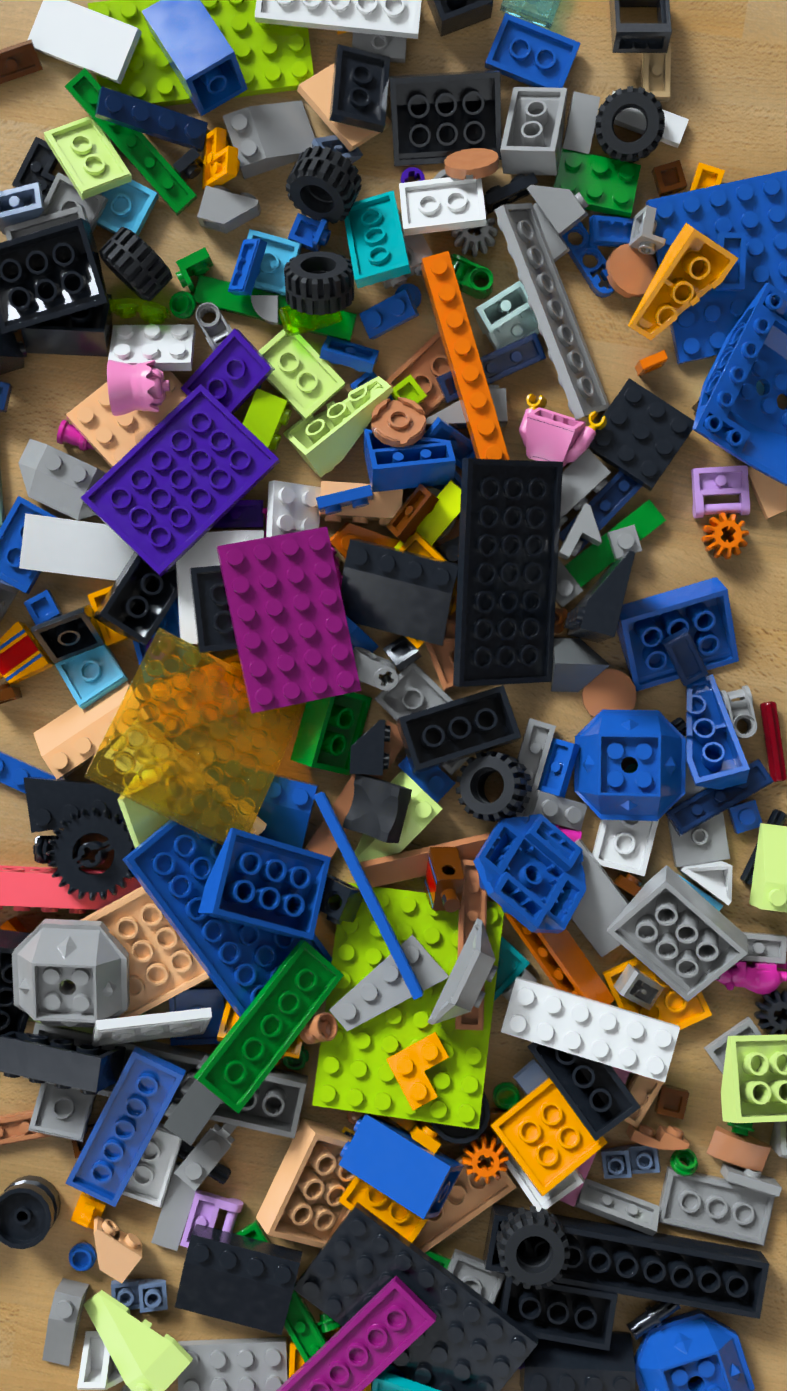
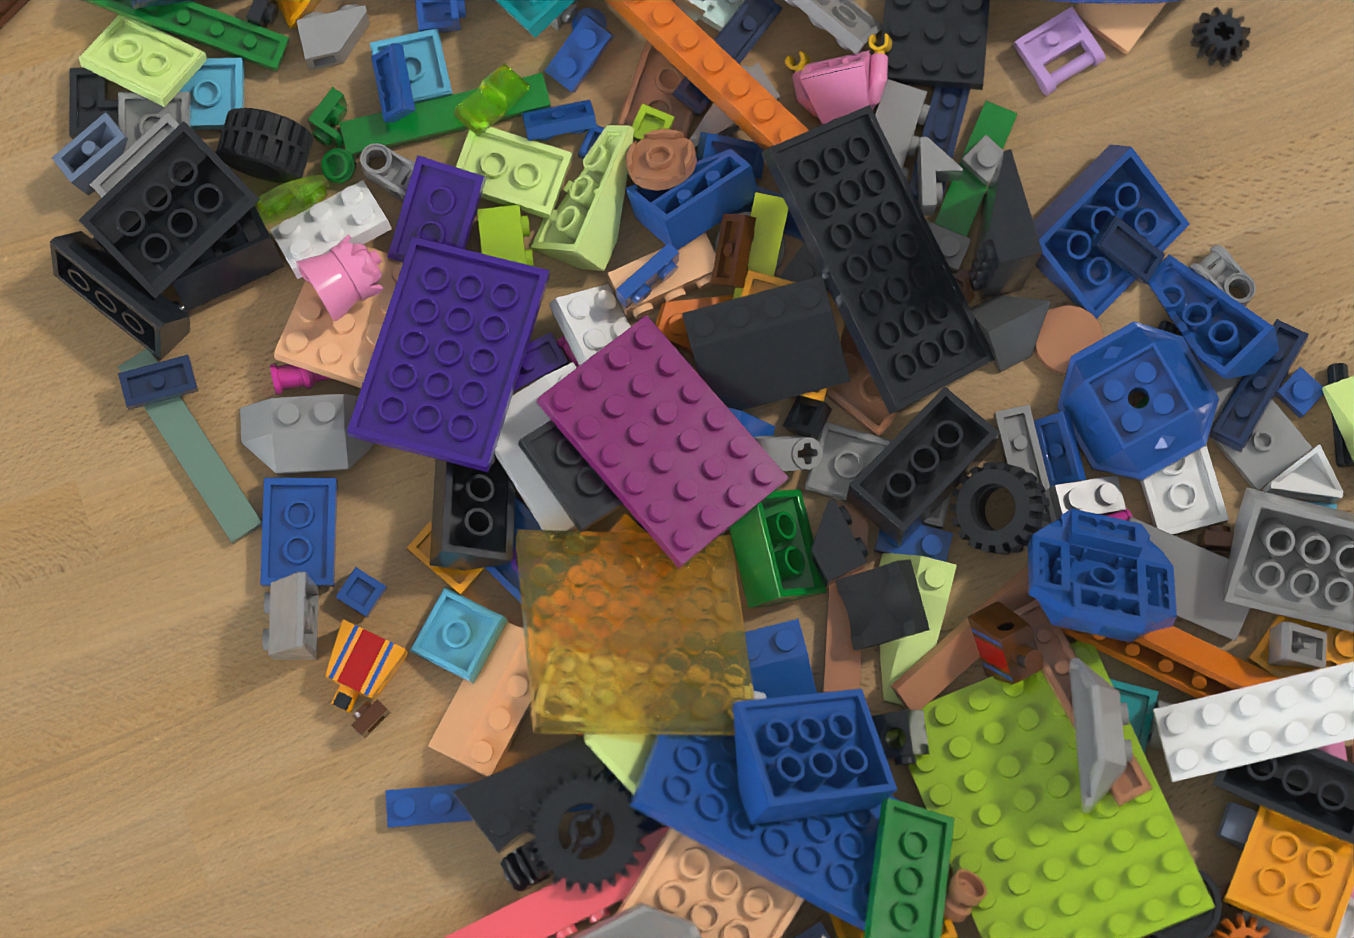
camera: 35 degrees left, 10 degrees down
white tile [19,513,134,581] -> none
black slope [31,604,105,664] -> none
light grey tile [251,295,279,325] -> none
black tyre [284,251,354,315] -> none
blue tile [313,792,424,1000] -> none
light grey wing [329,935,449,1031] -> none
light orange plate [386,1031,449,1111] -> none
green plate [492,1082,520,1110] -> none
orange gear [701,513,749,560] -> none
dark red axle [760,701,787,782] -> none

